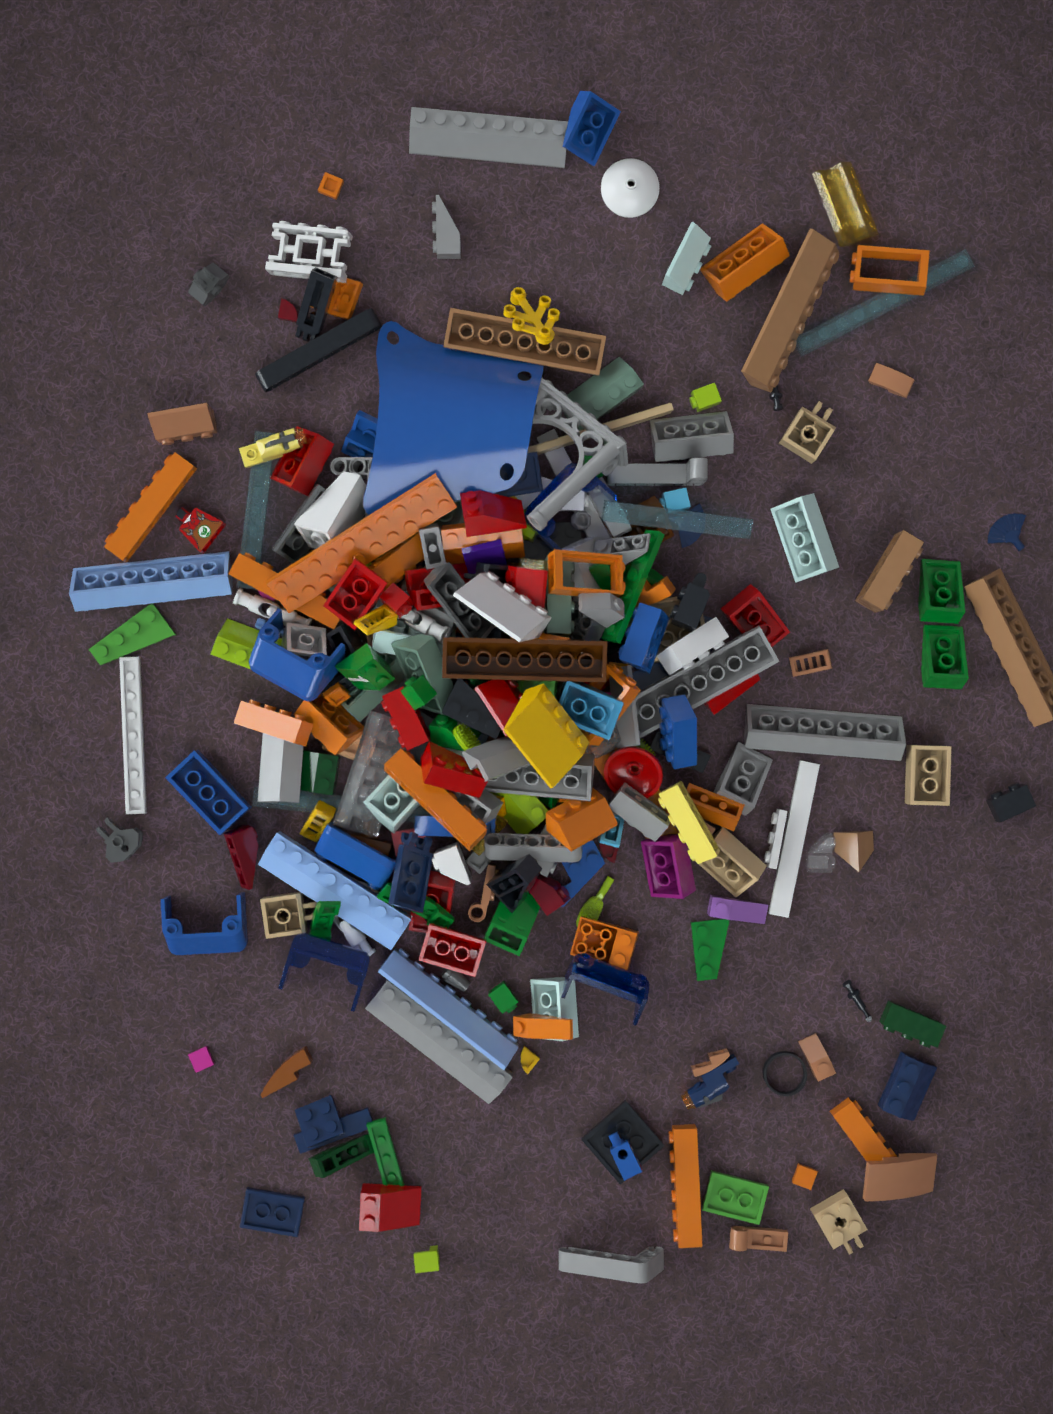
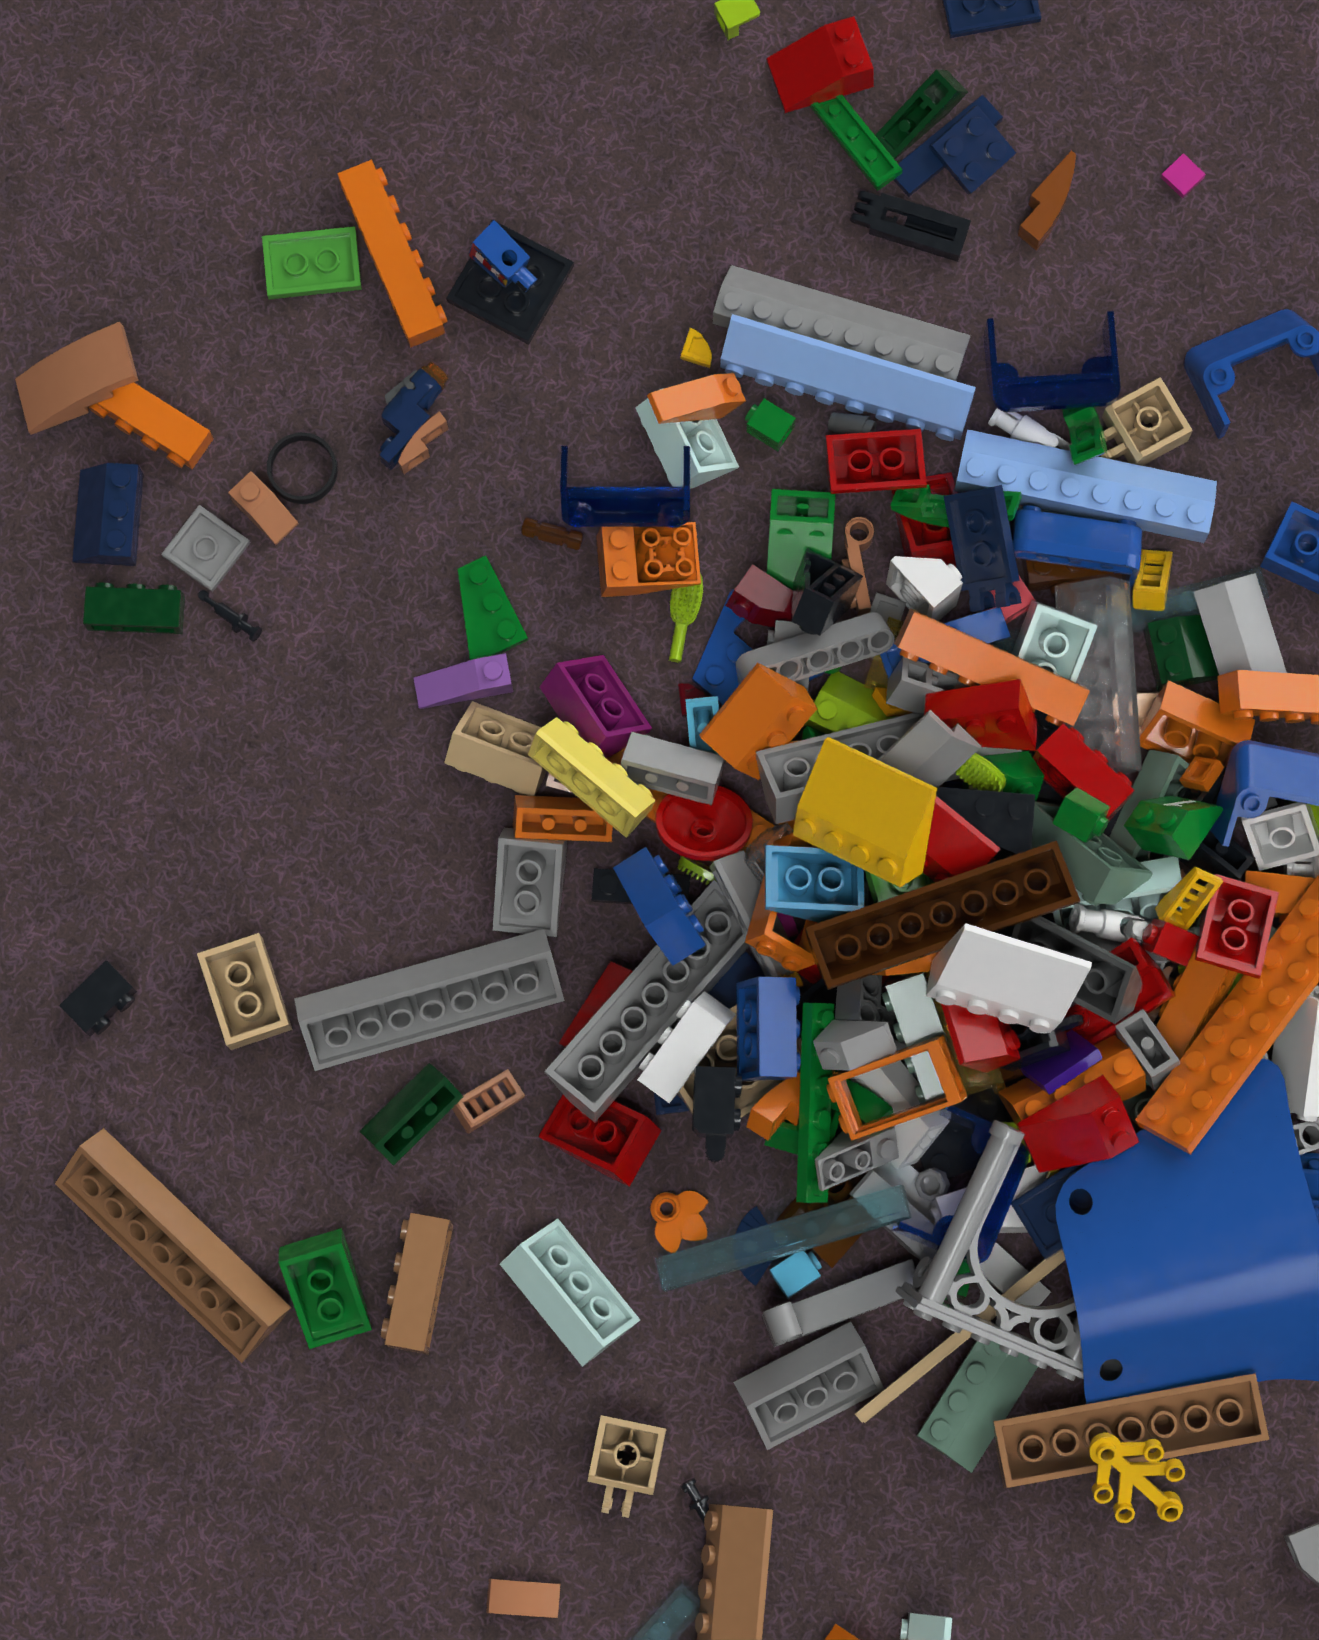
camera: 160 degrees right, 10 degrees down
dark red slope [224,824,258,890] -> none
light grey beam [559,1247,664,1283] -> none
lime brick [689,383,722,412] -> none
nougat plate [729,1226,788,1252] -> none
white plate [764,809,787,869] -> none
white tile [768,760,820,918] -> none
orange tile [792,1163,818,1190] -> none
clear slope [805,832,836,873] -> none
tan hinge [810,1189,868,1255] -> none
medium nougat slope [833,831,874,872] -> none
green slope [921,625,969,689] -> none
dark blue hand [987,513,1026,551] -> none
none -> light grey tile [161,505,251,593]
none -> dark green brick [359,1063,464,1166]
none -> reddish brown axle [521,518,583,550]
none -> orange plate [650,1191,708,1254]
none -> black hinge [850,191,971,262]

